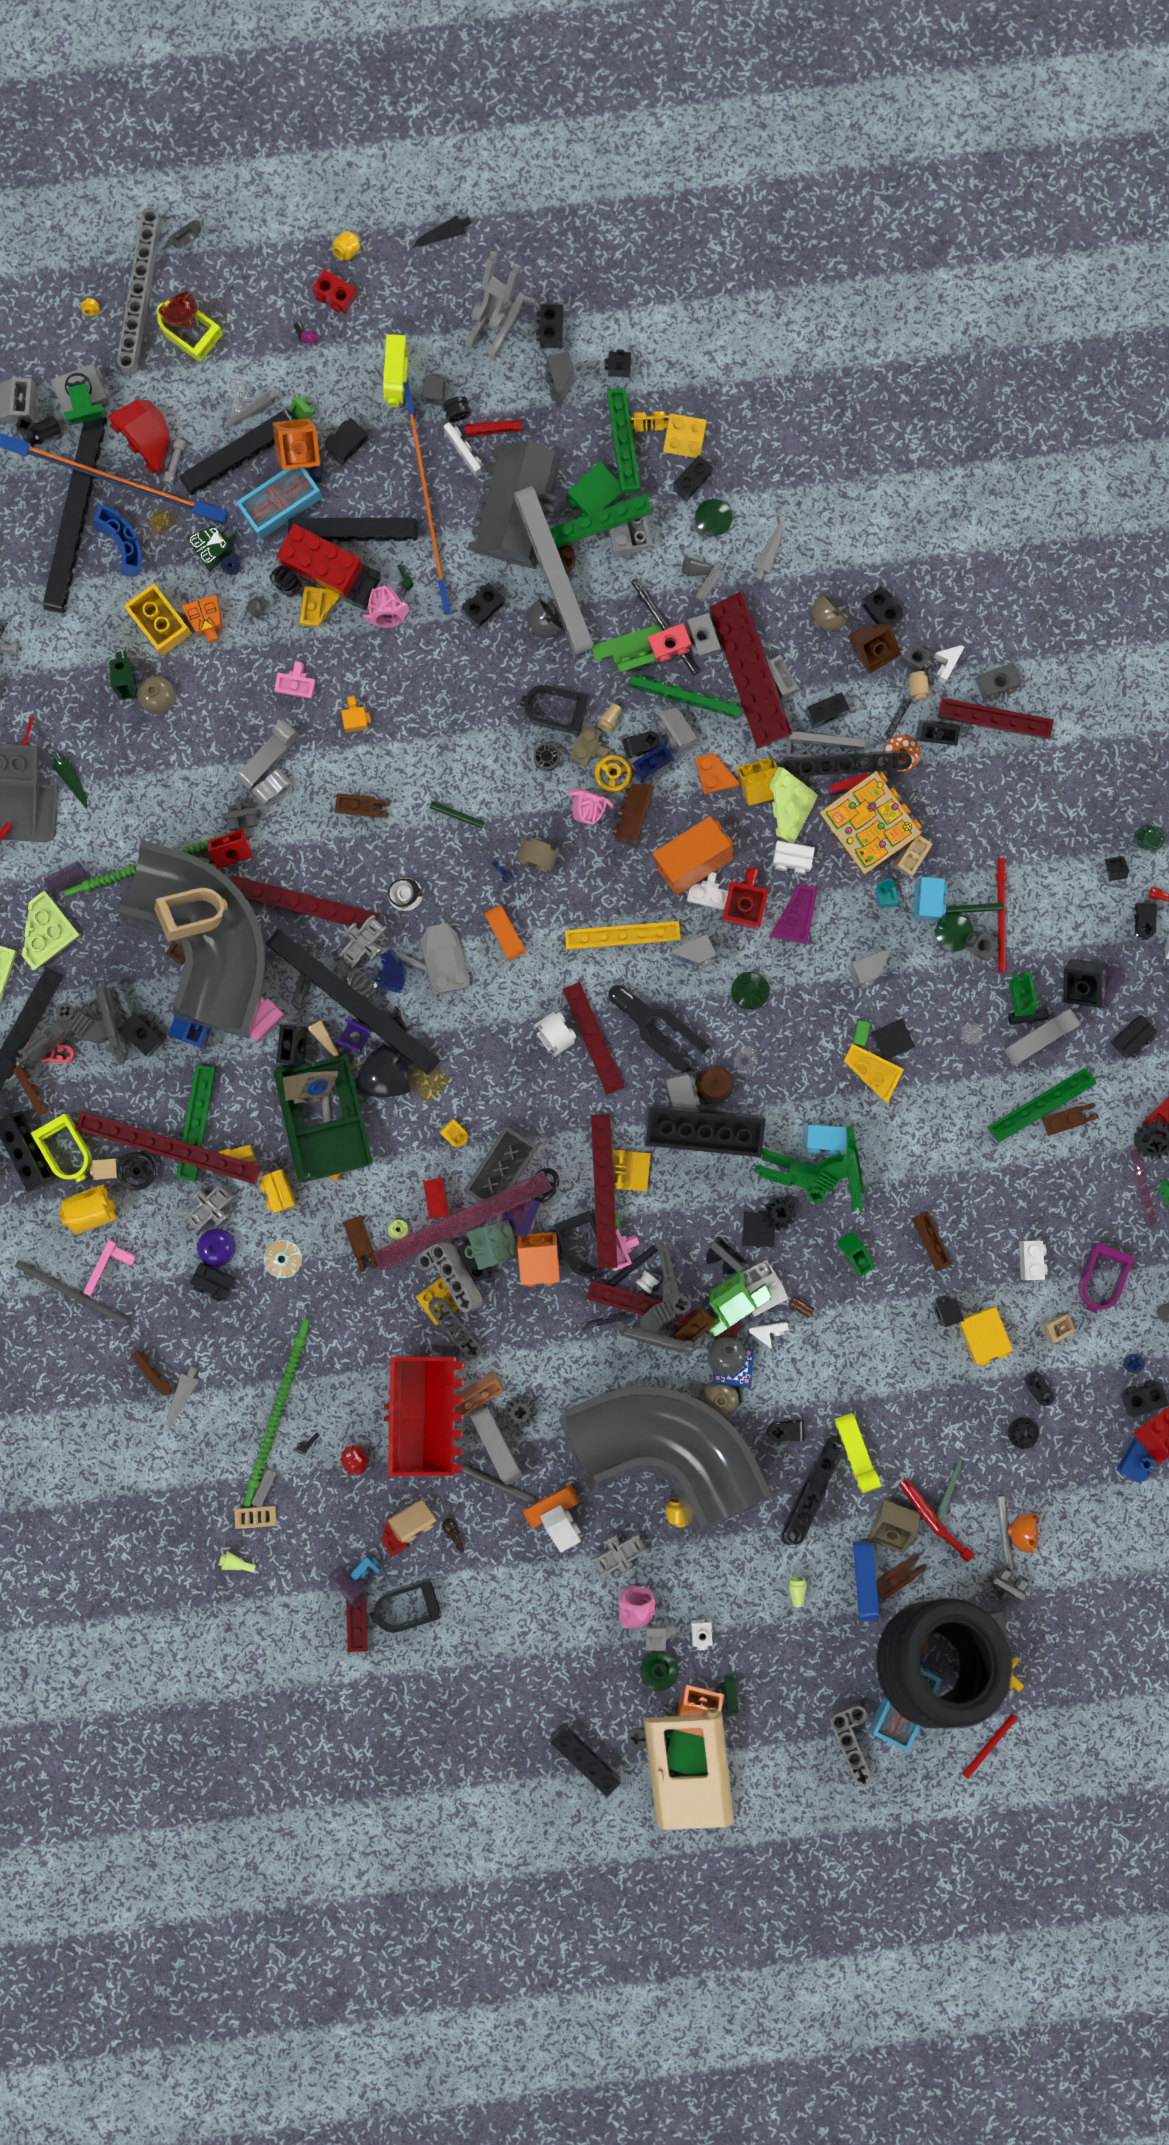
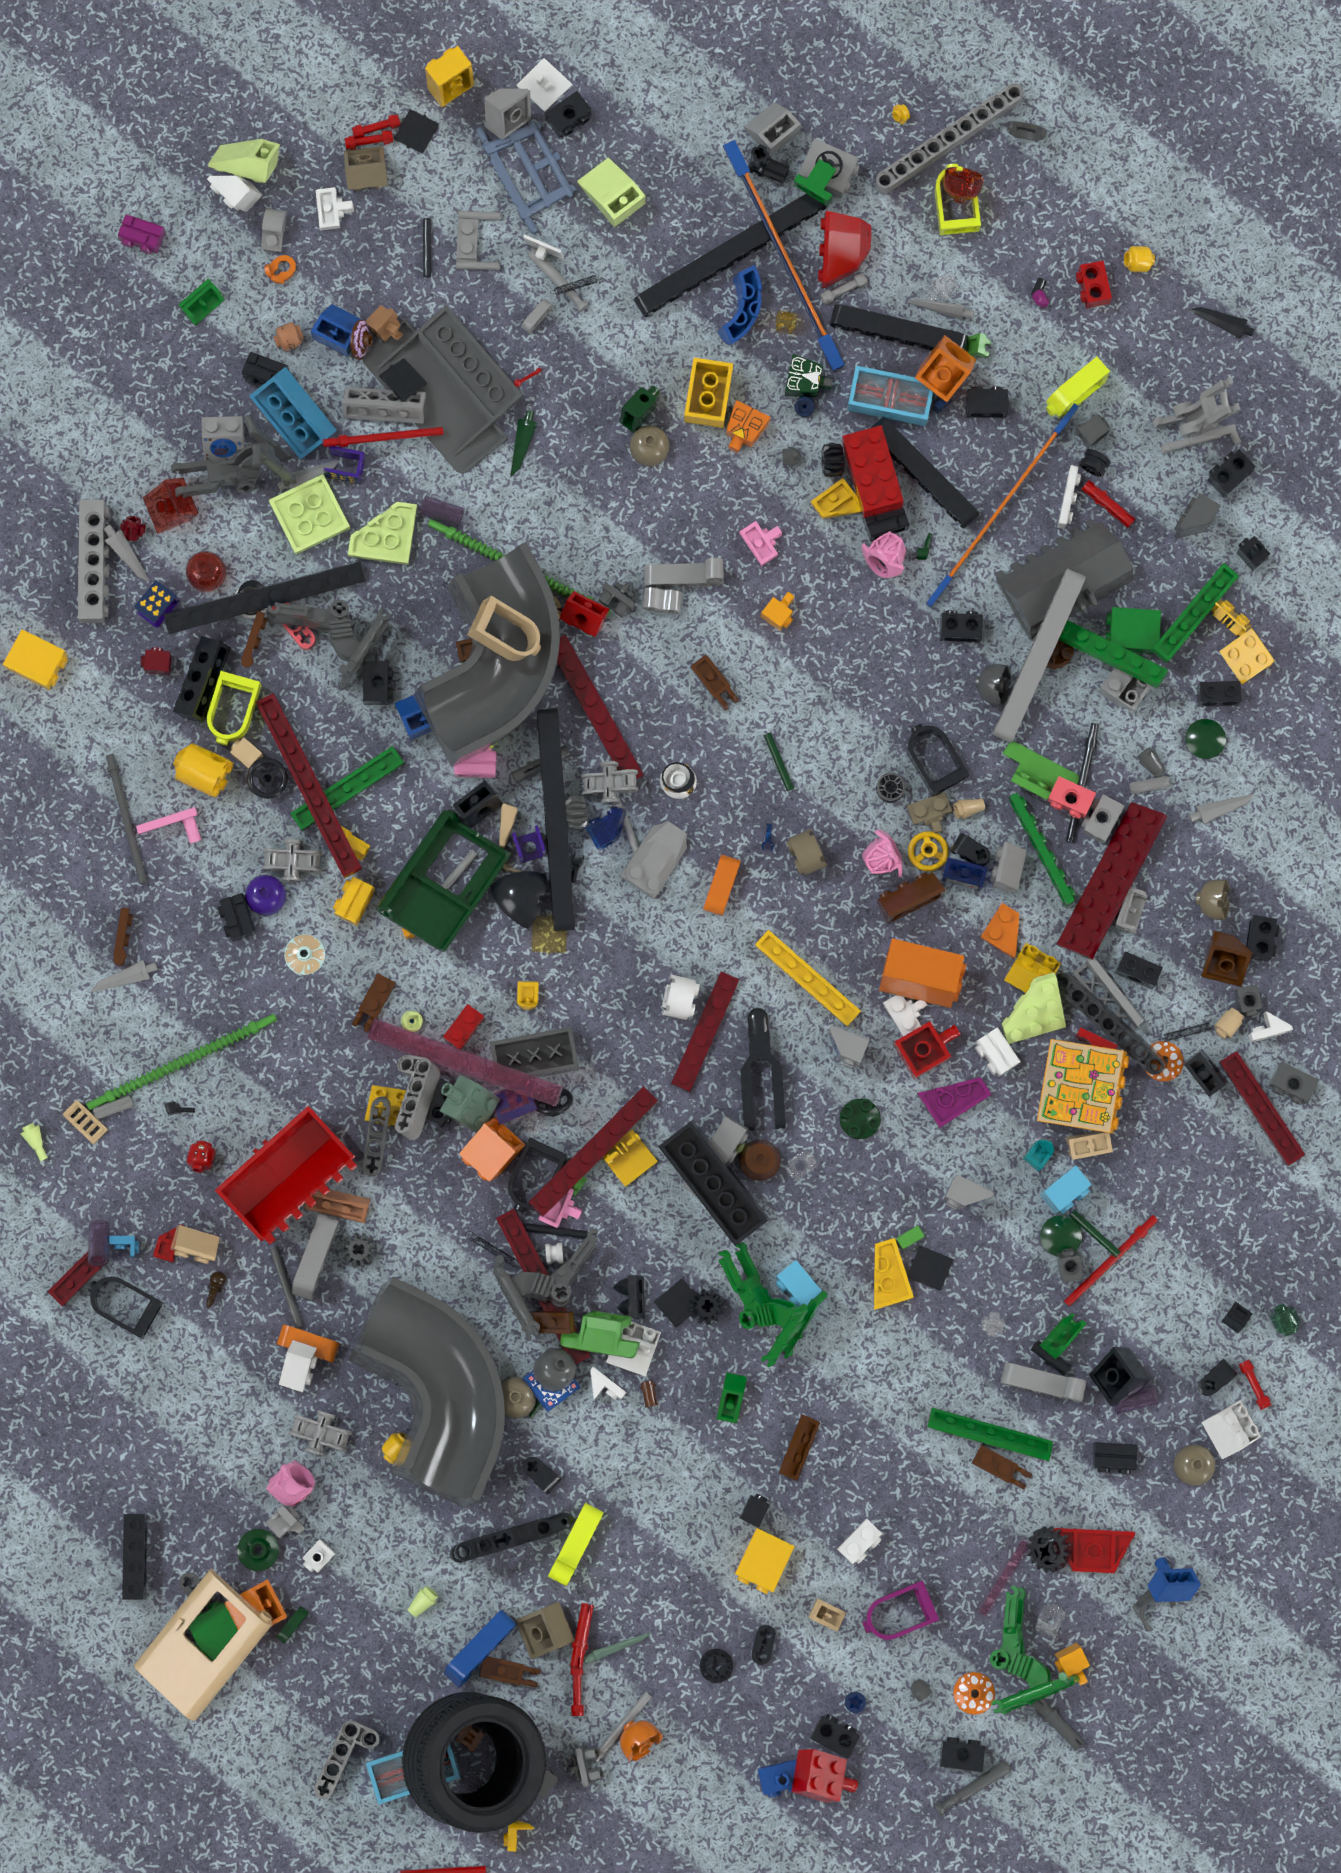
camera: 45 degrees right, 5 degrees down
dark tan slope [283,1071,338,1104] -> none

